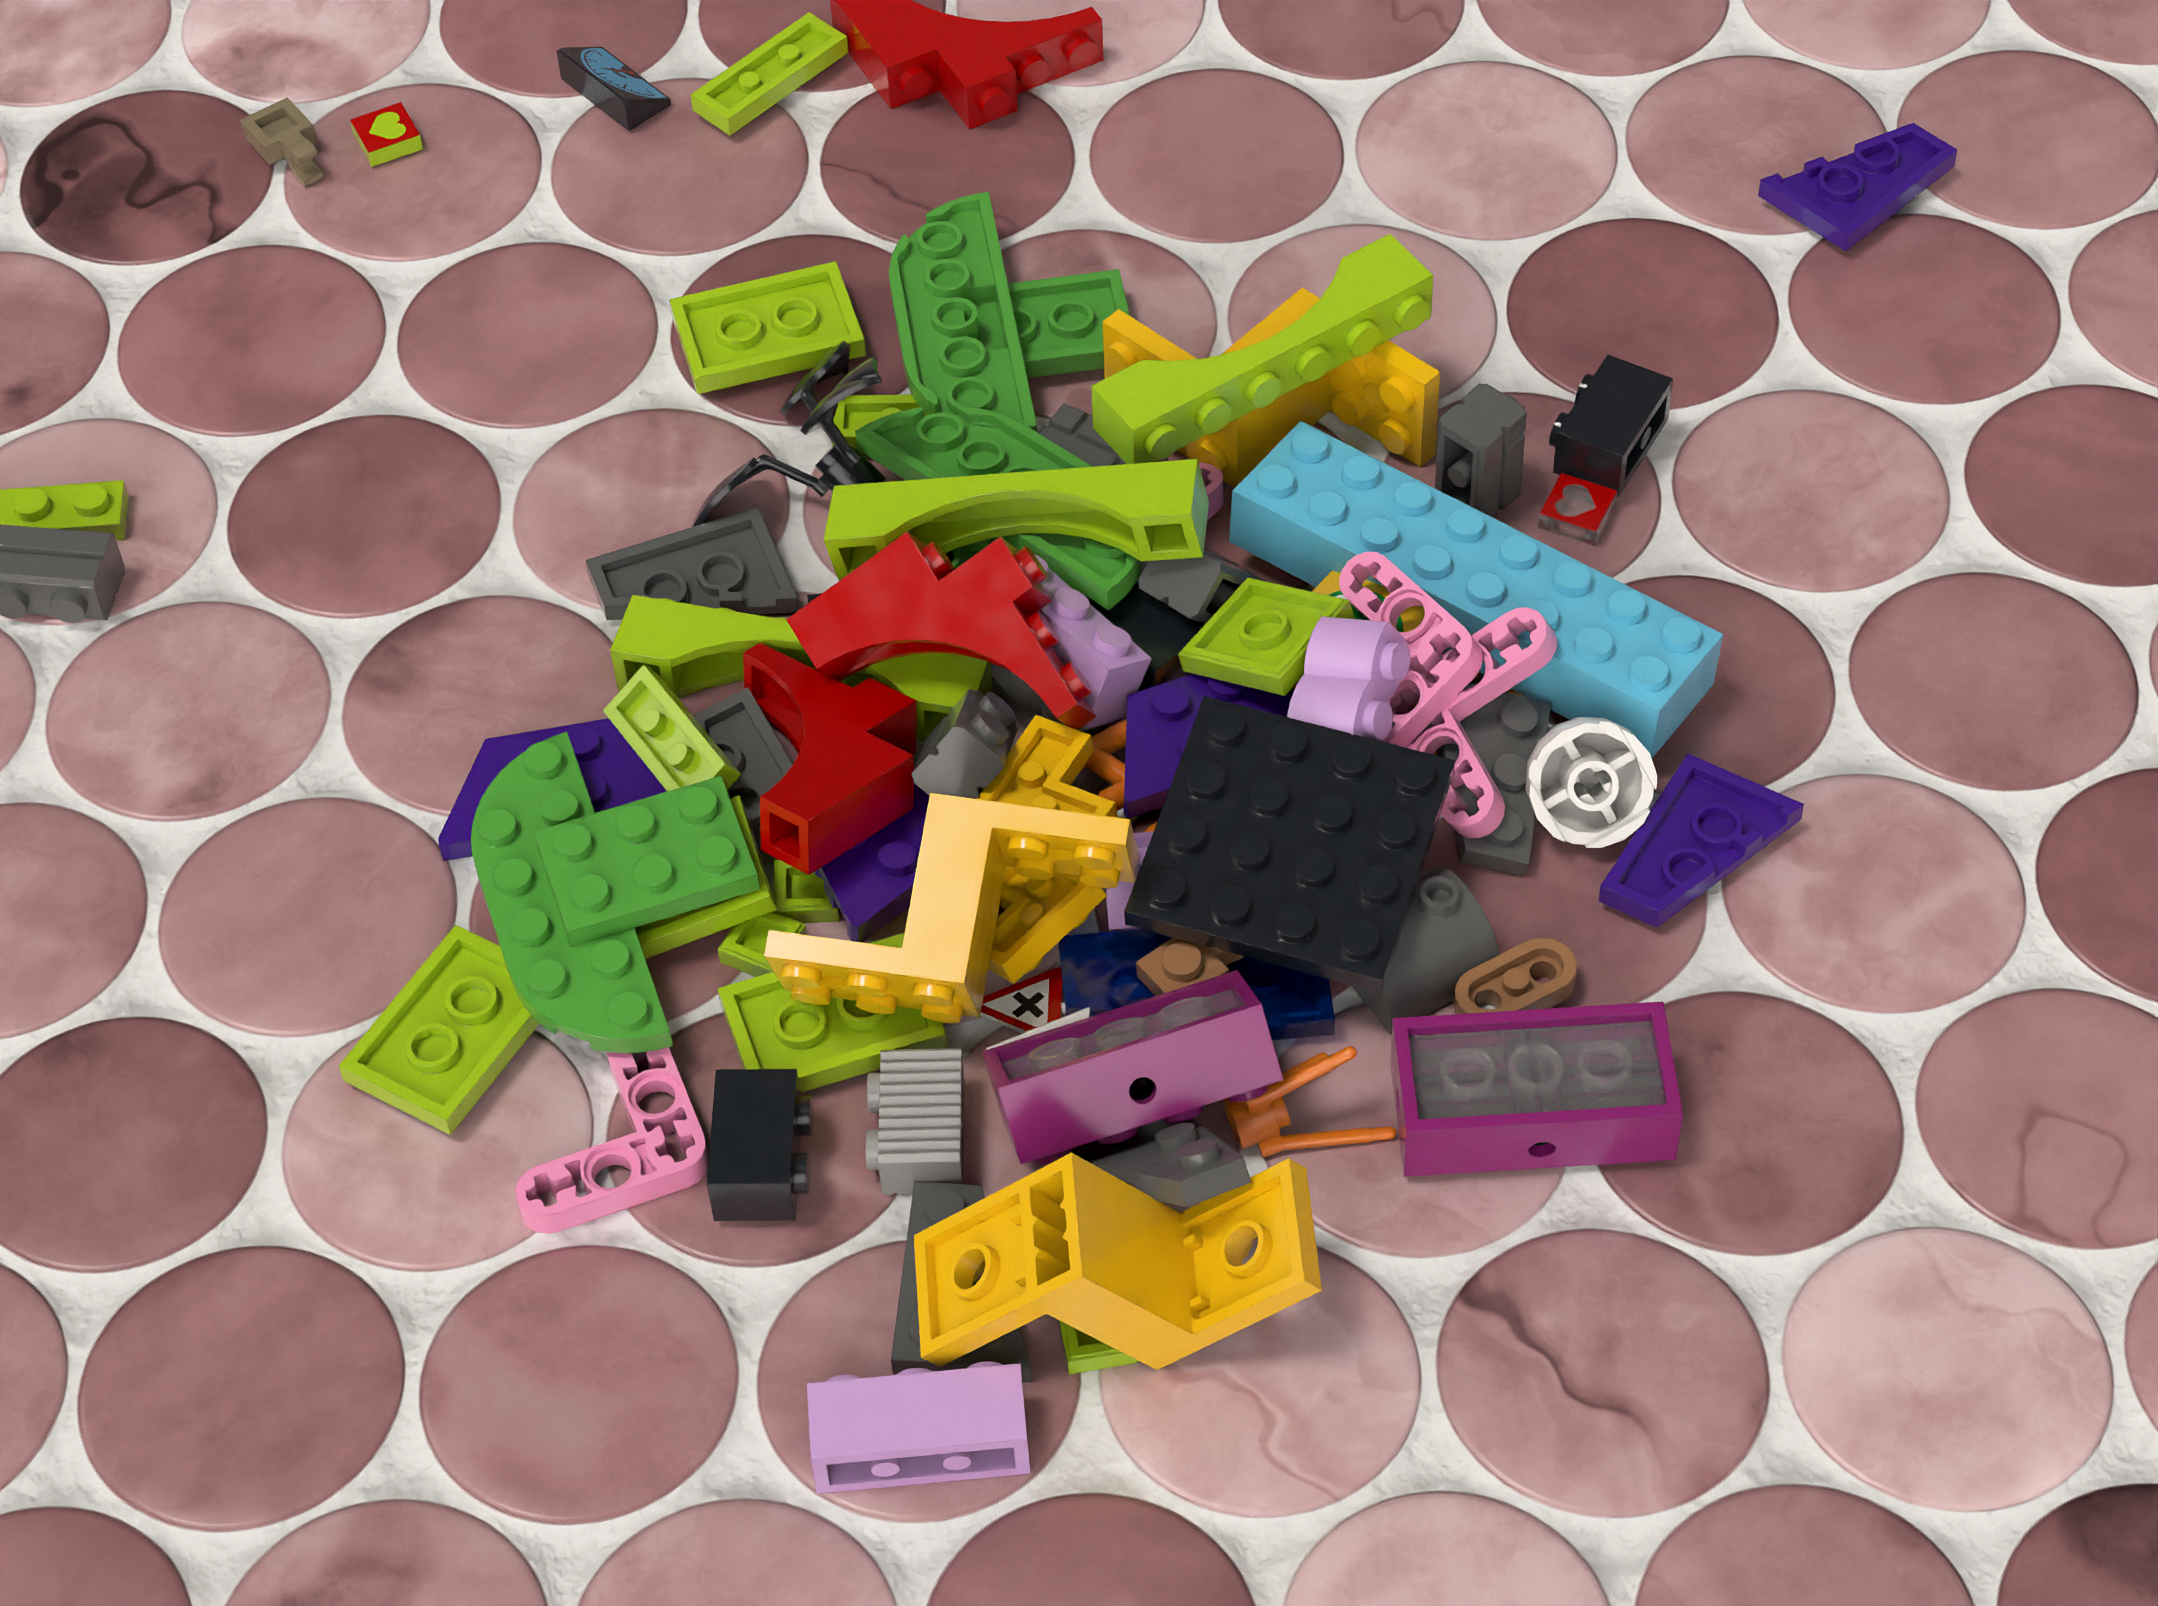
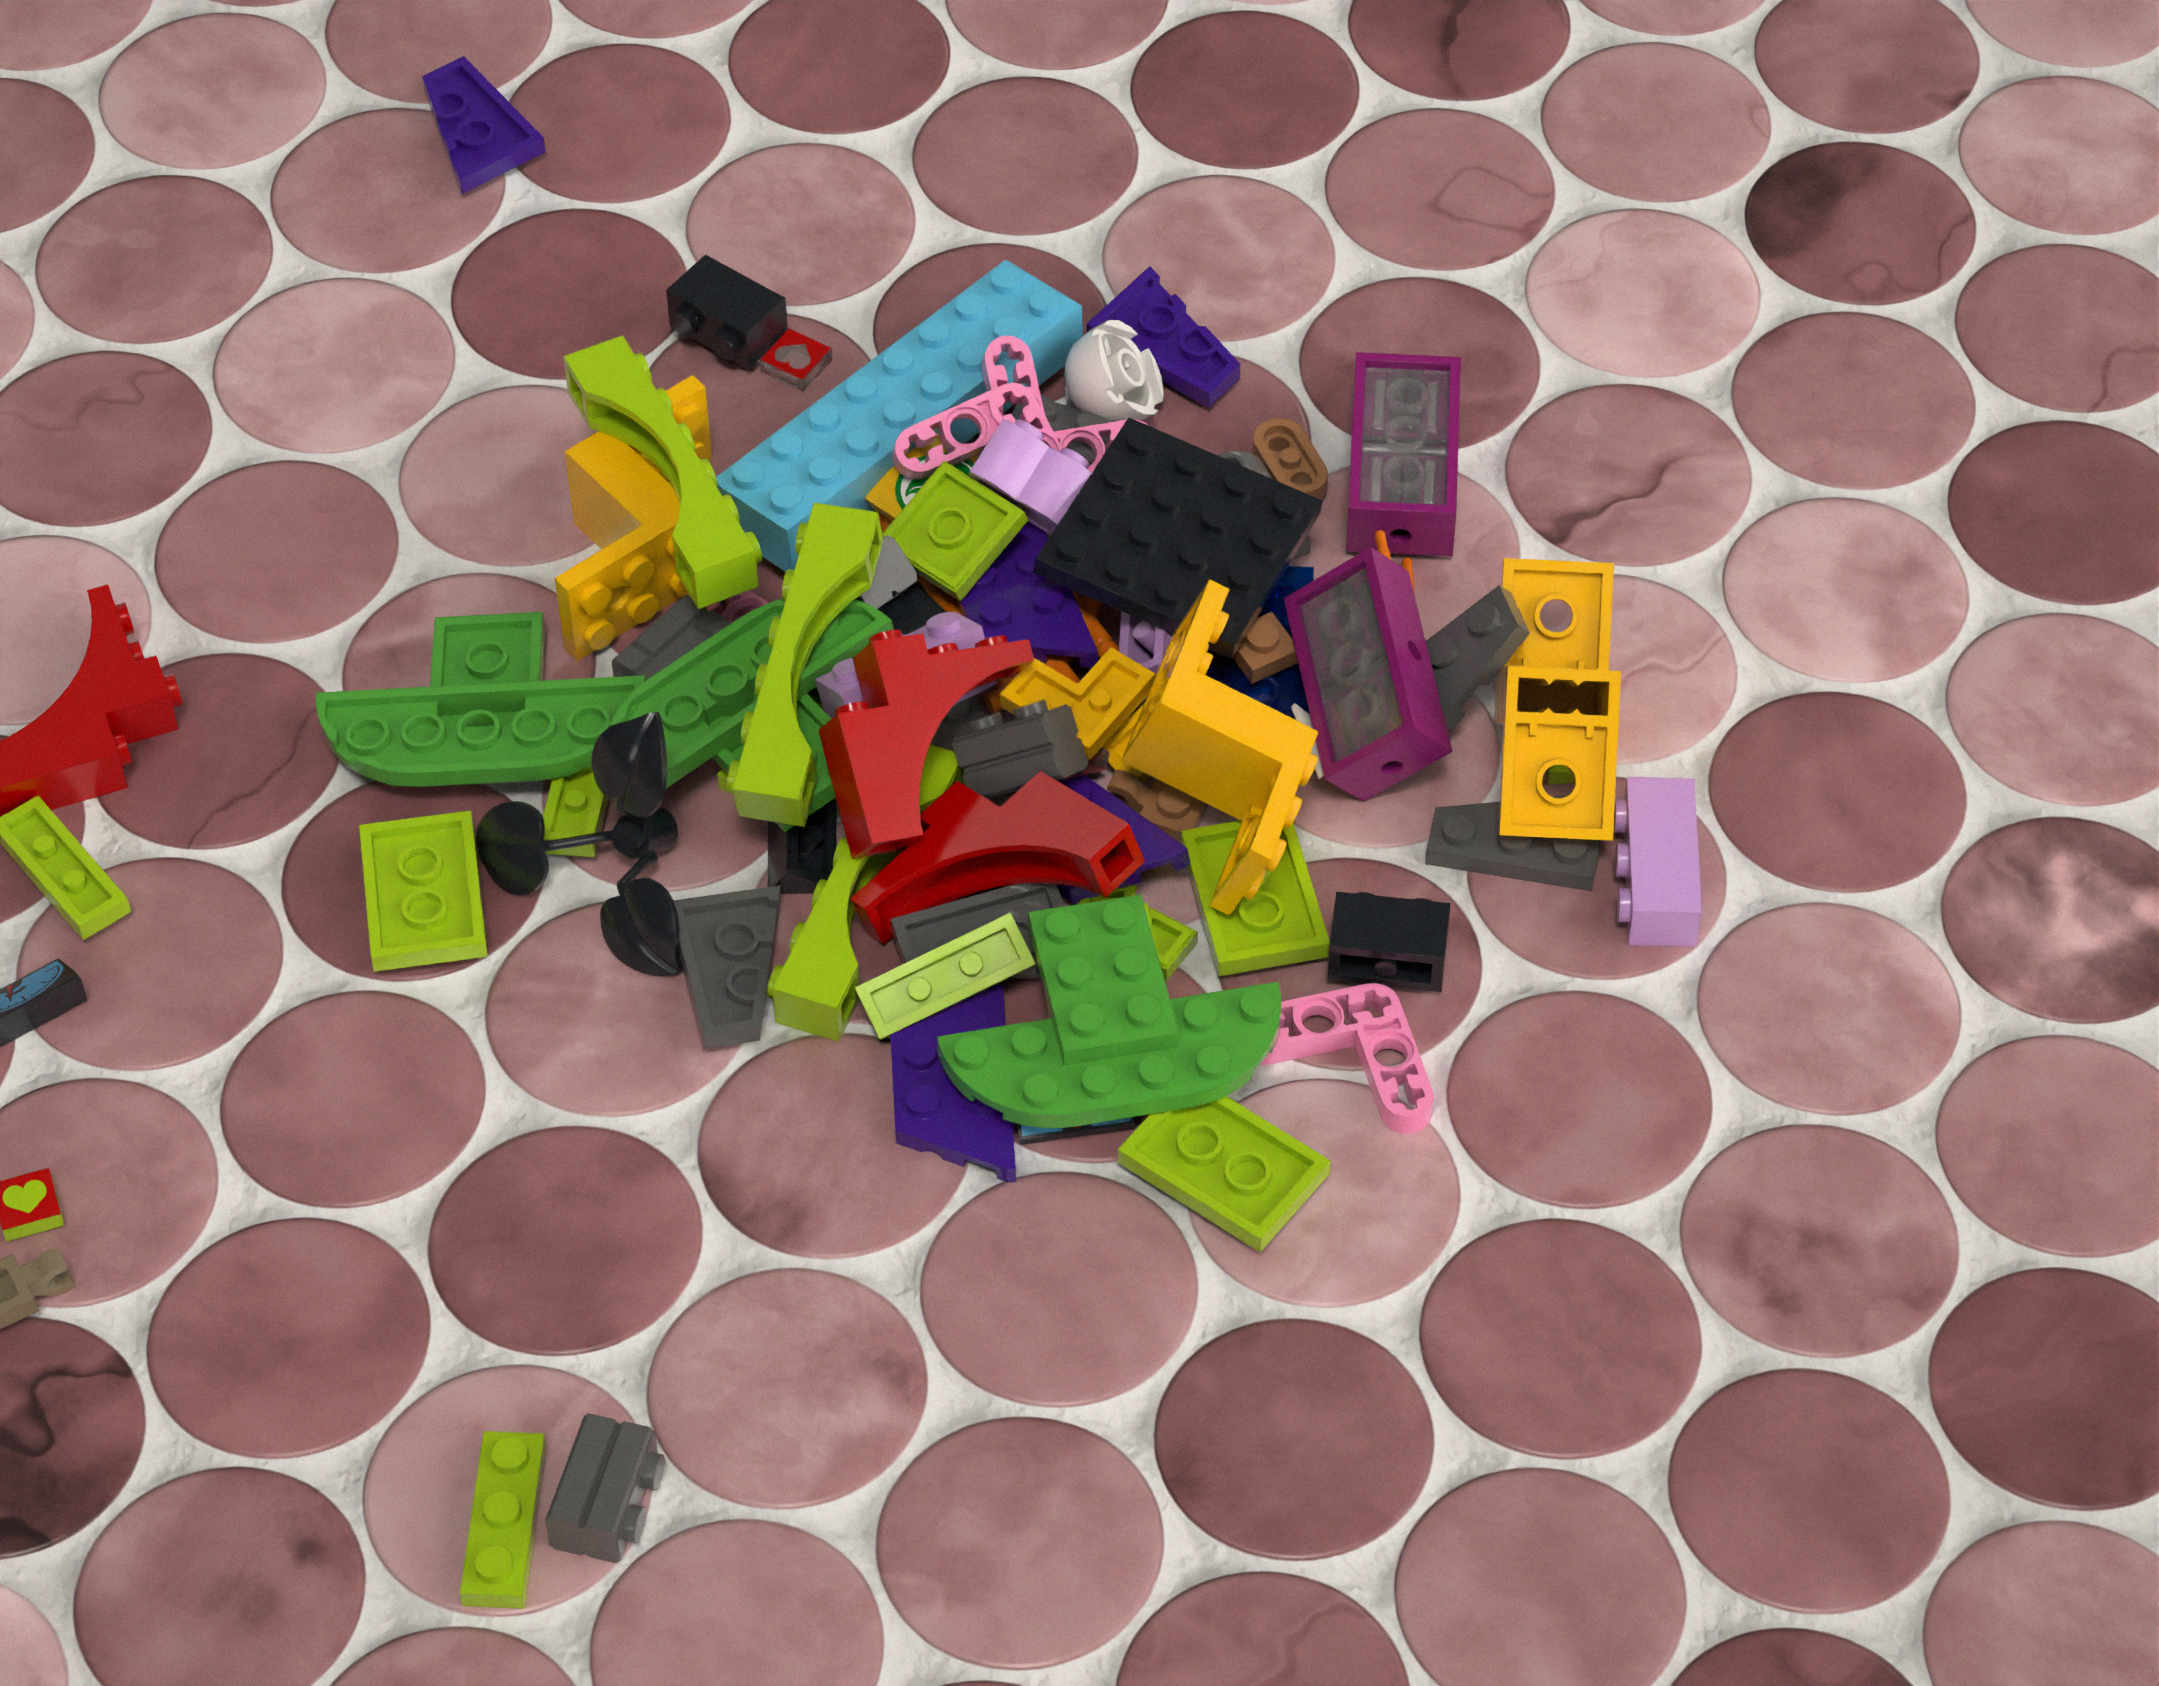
camera: 85 degrees left, 0 degrees up
light grey brick [866,1048,965,1196] -> none
dark grey brick [1435,383,1527,518] -> none

